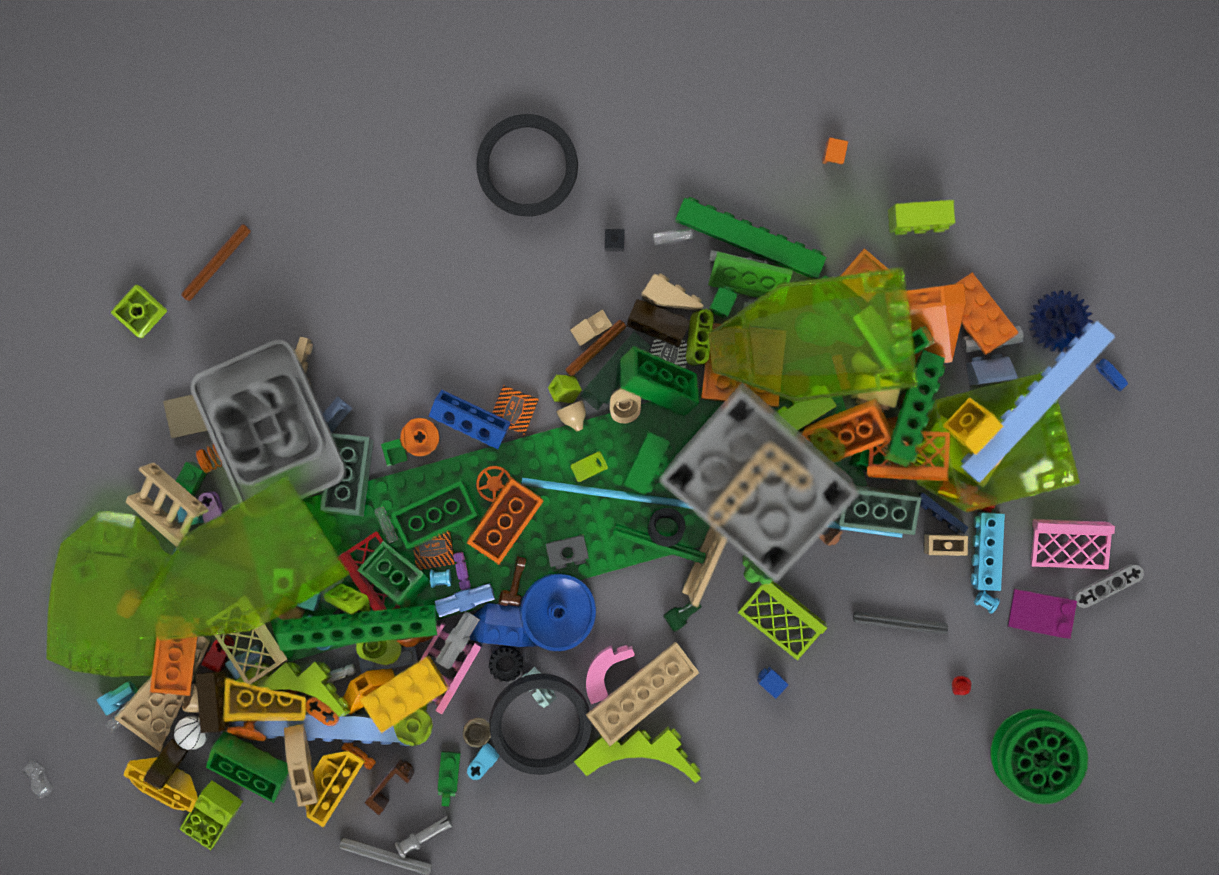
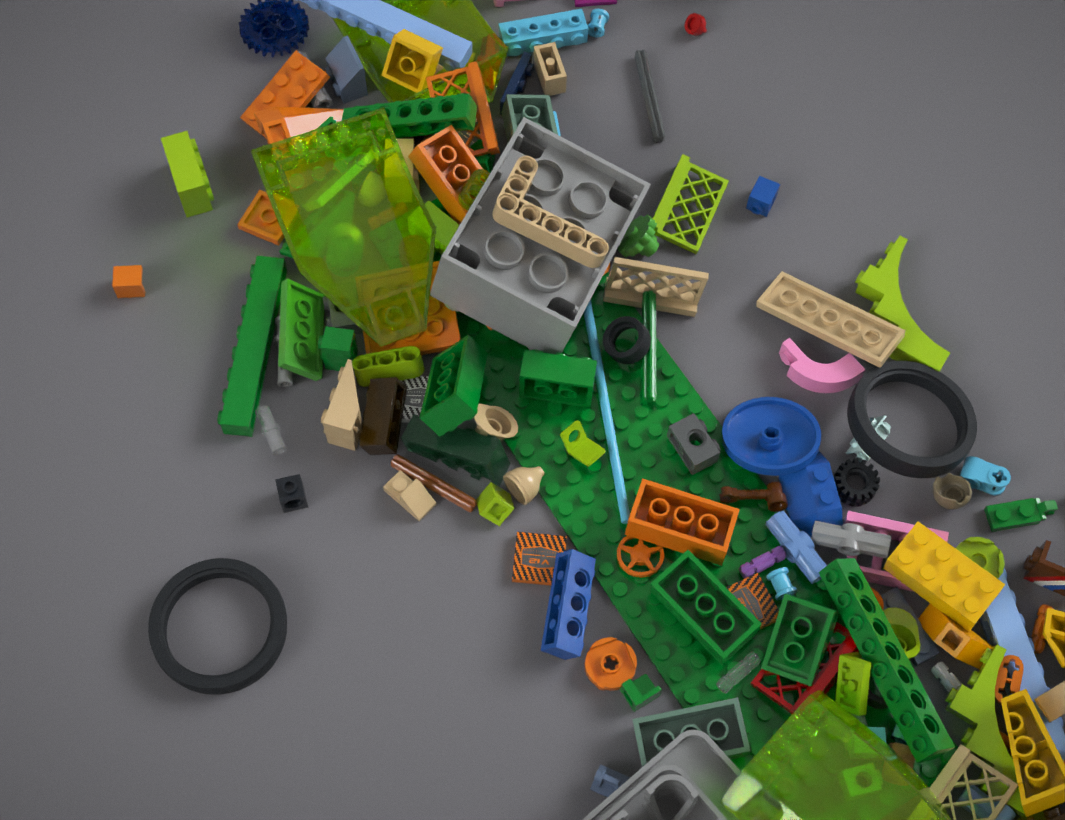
camera: 105 degrees left, 25 degrees down
dark green pin [663,602,702,632] -> none

